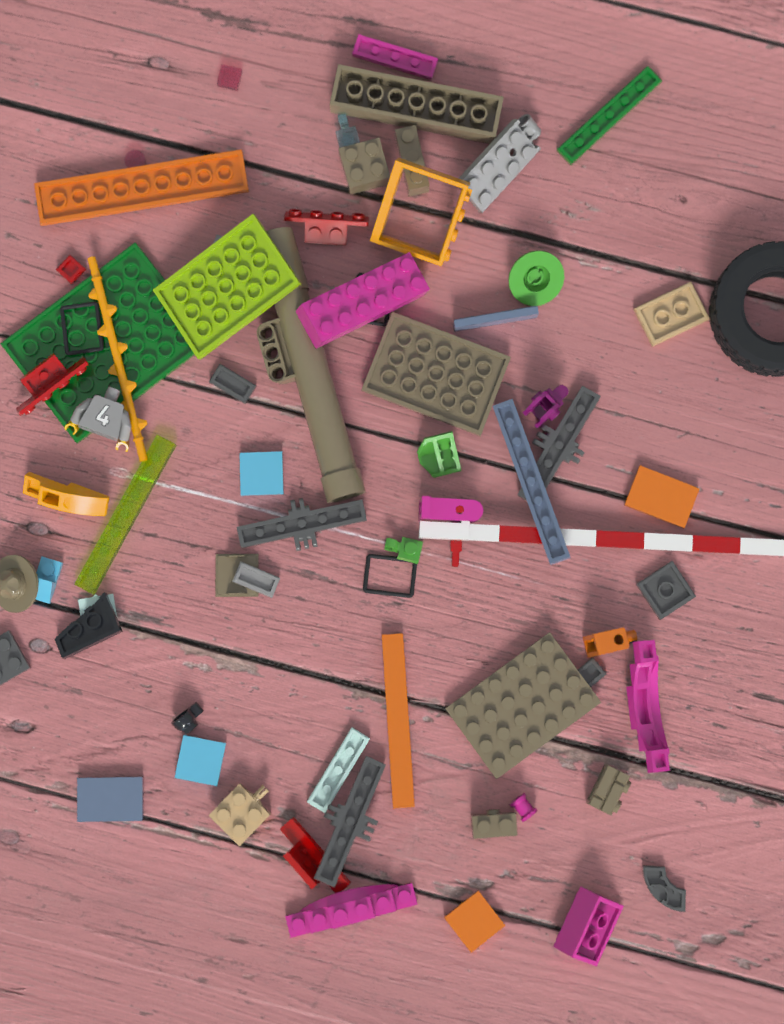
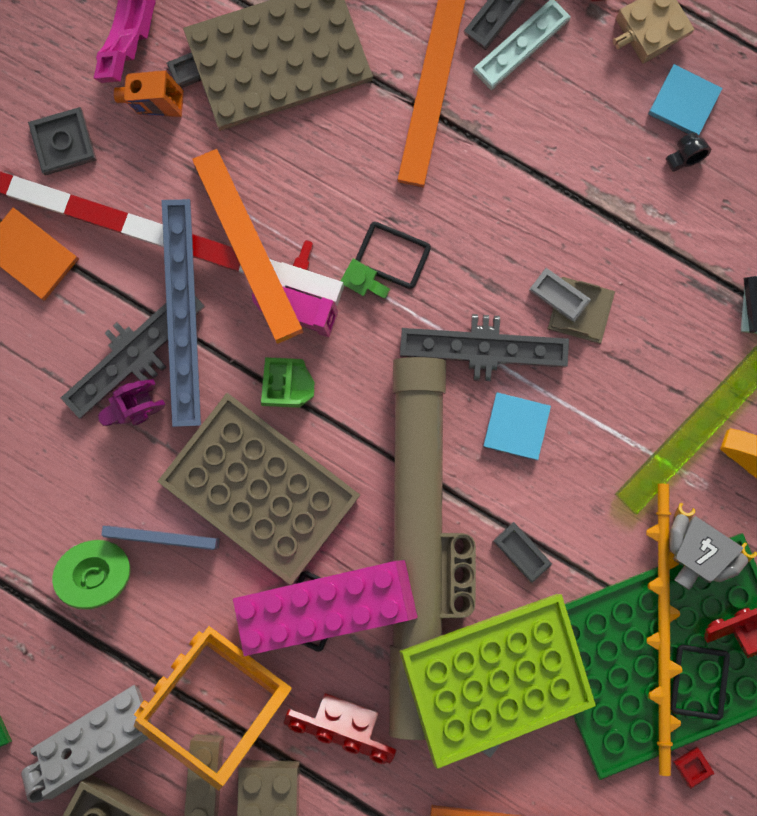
camera: 160 degrees left, 0 degrees up
none -> orange tile [192,149,303,344]

